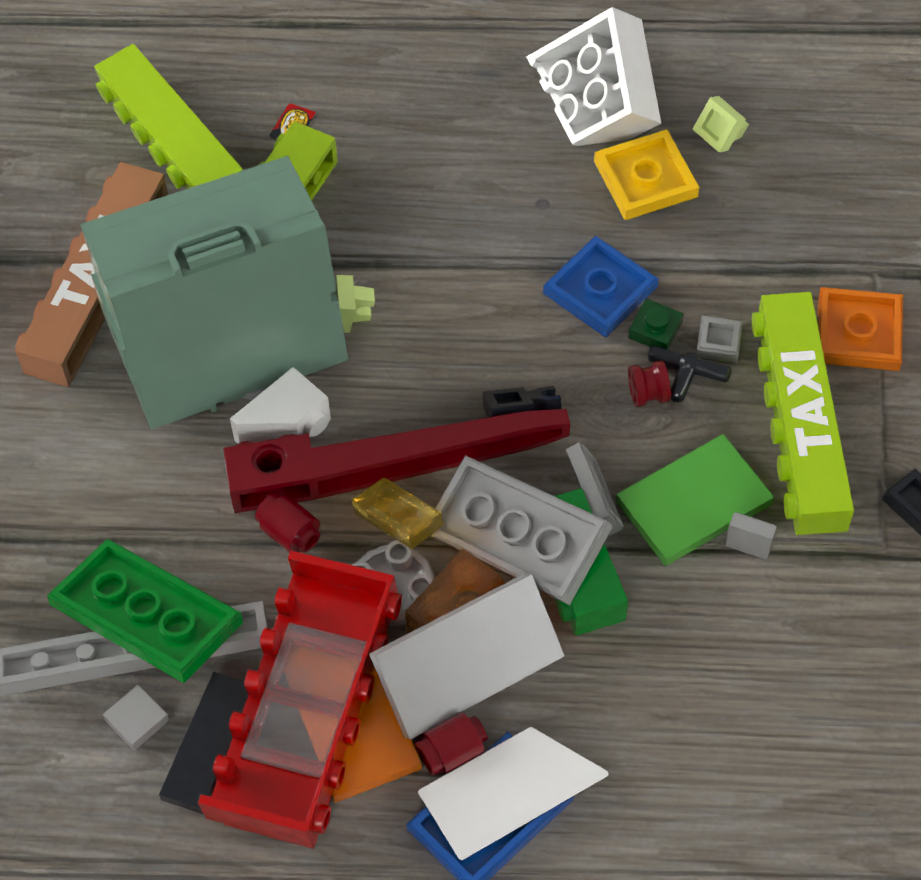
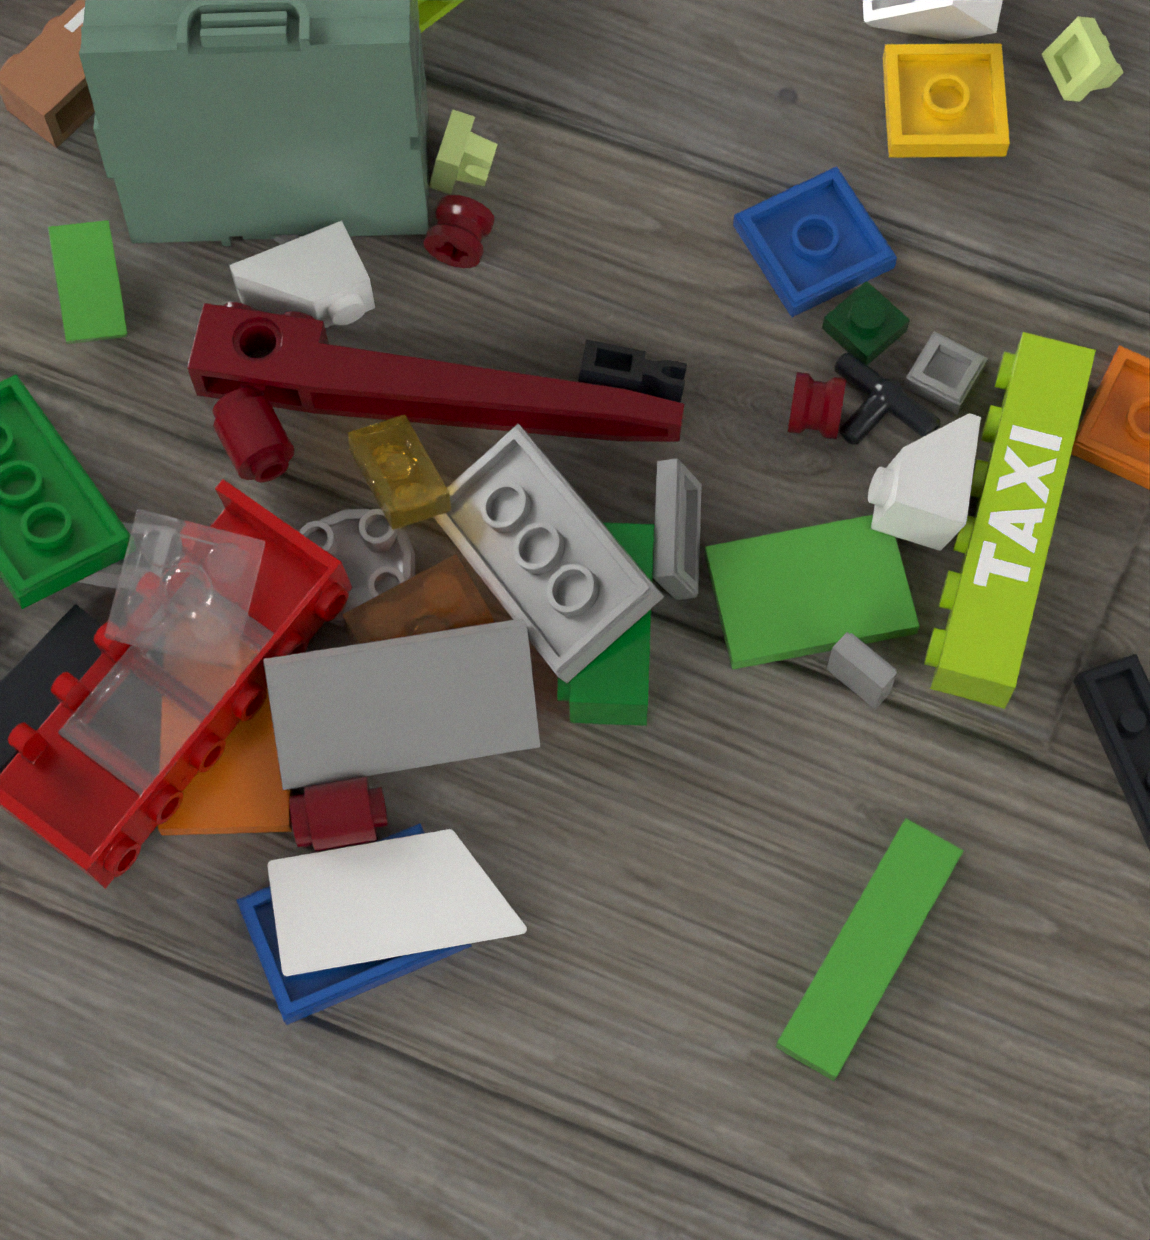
camera: 20 degrees right, 10 degrees up
none -> bright green slope [48,220,127,344]
none -> clear plate [105,509,266,669]
none -> dark red wheel [424,195,495,268]
none -> bright green tile [775,818,964,1081]
none -> white slope [868,413,981,551]

